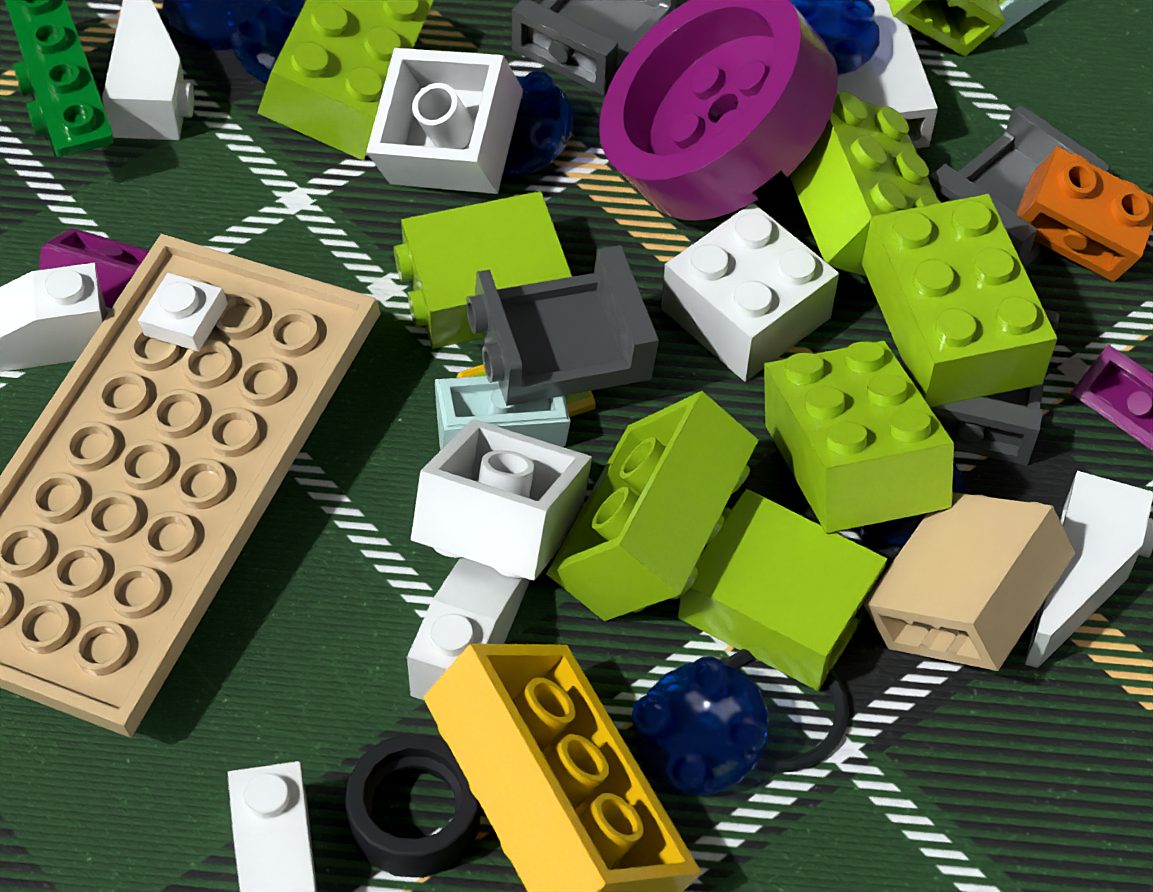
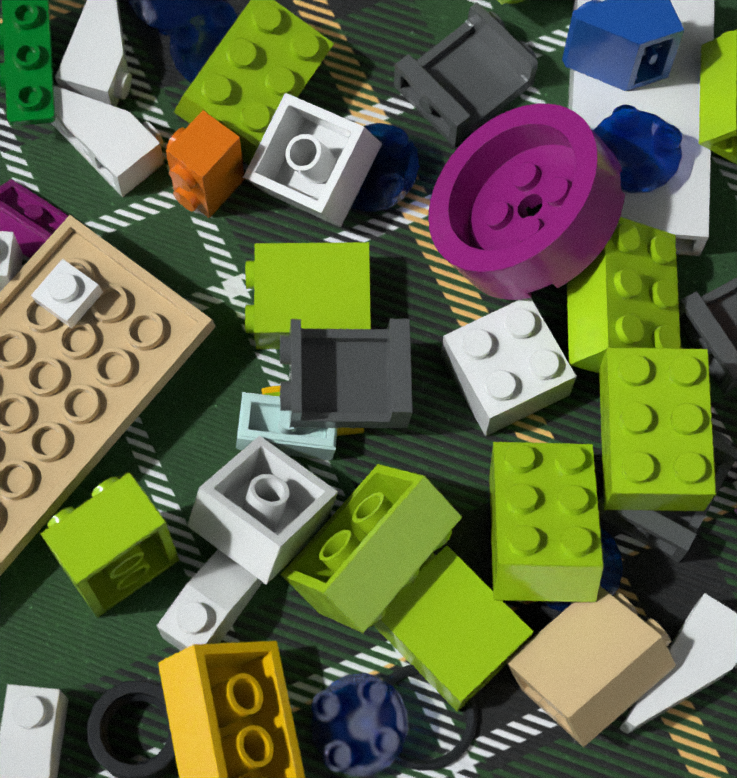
camera: 15 degrees right, 15 degrees up
none -> lime brick [40,473,179,618]
none -> white slope [51,86,165,197]
none -> orange brick [165,110,245,218]

